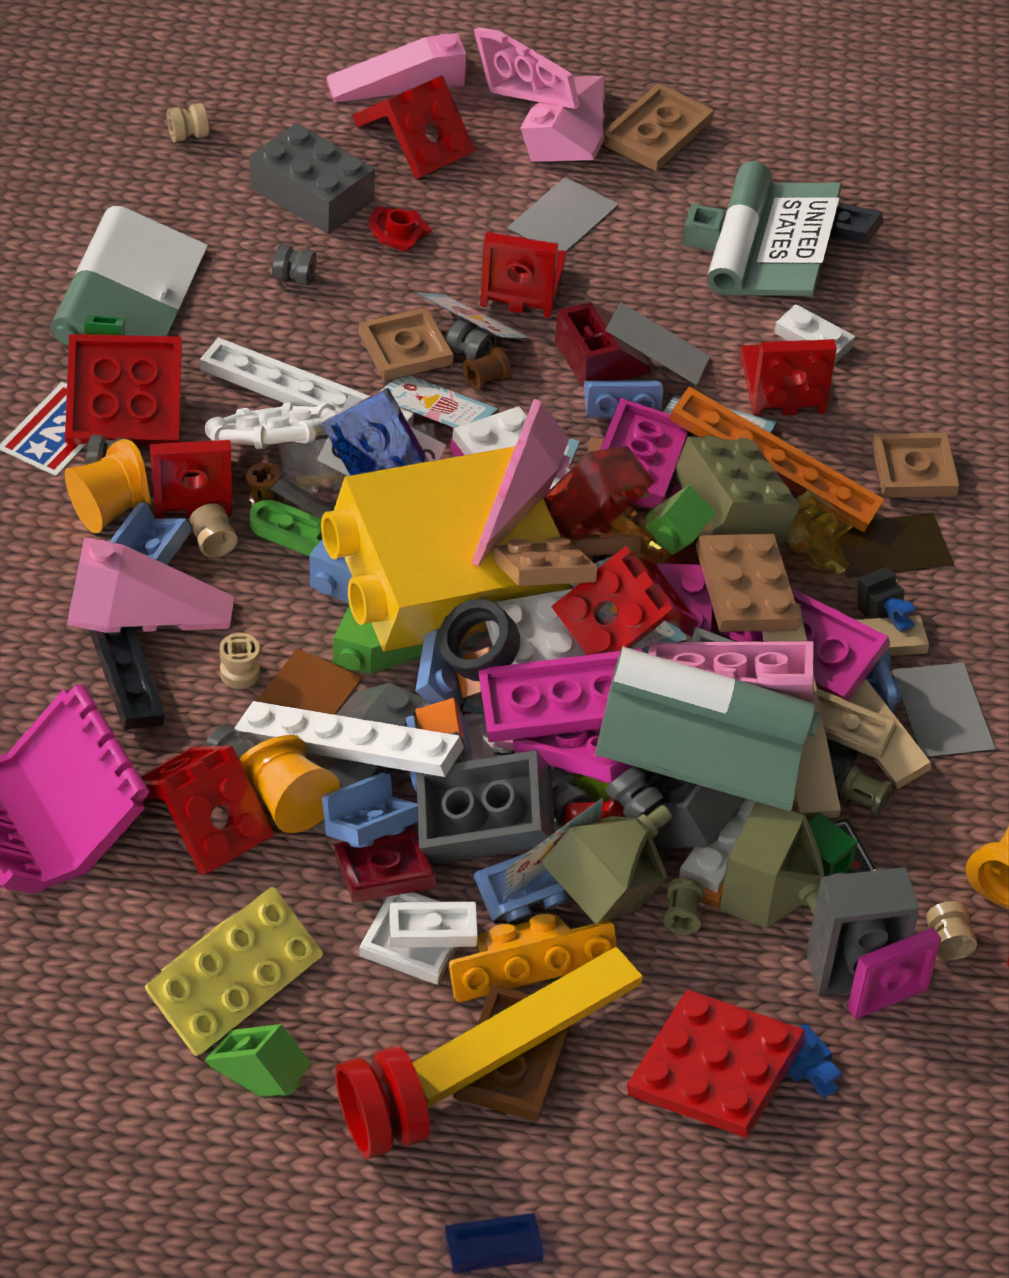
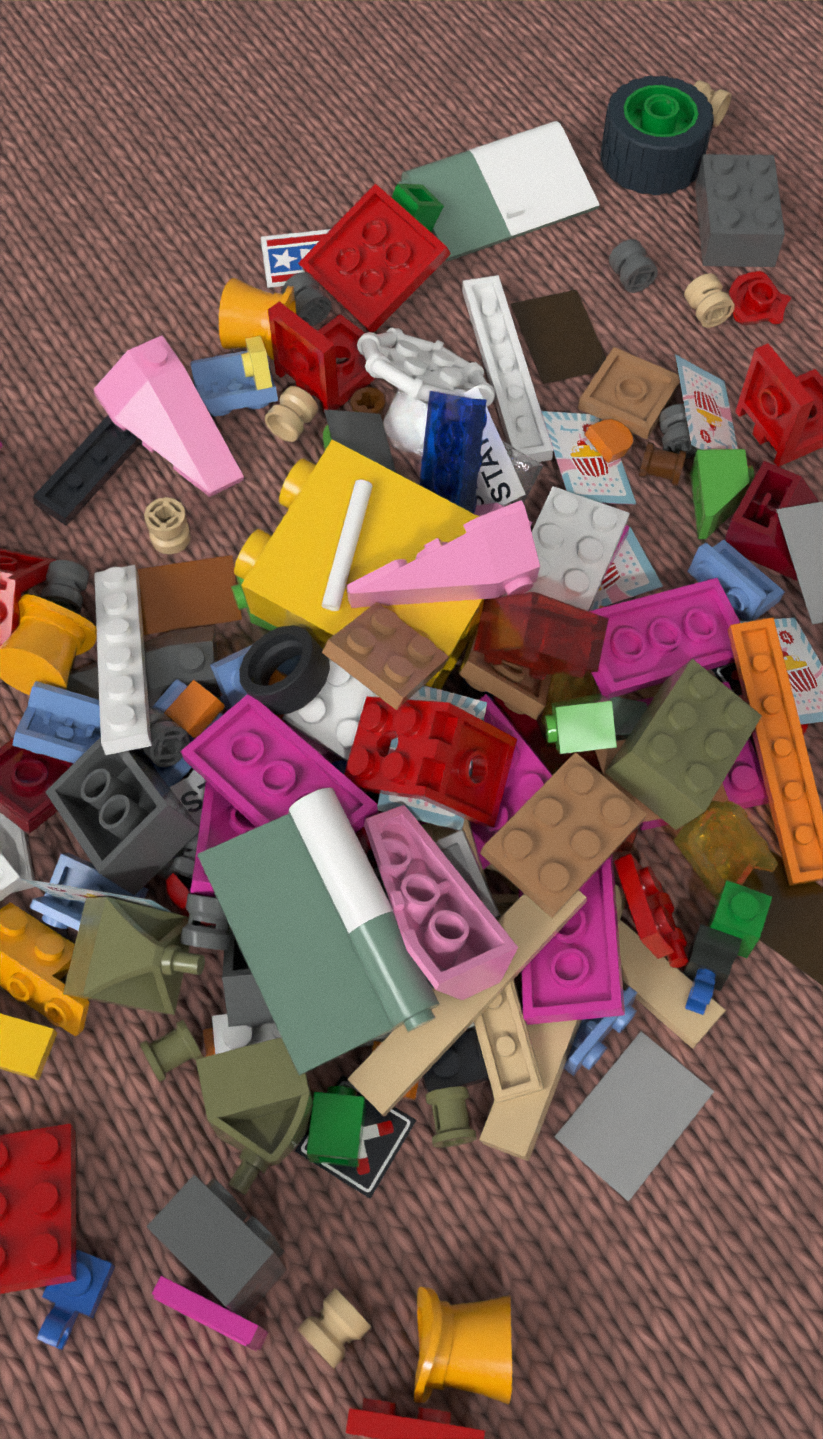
camera: 55 degrees right, 15 degrees up
none -> light yellow plate [241,336,272,390]
none -> white piece [321,480,373,611]
none -> dark brown sticker [511,289,606,384]
none -> orange tile [584,419,633,463]
none -> black wheel [600,75,714,195]
none -> red plate [614,853,688,968]
none -> tan wheel [684,273,735,328]
none -> bright green slope [690,449,754,539]
none -> green brick [707,880,772,958]

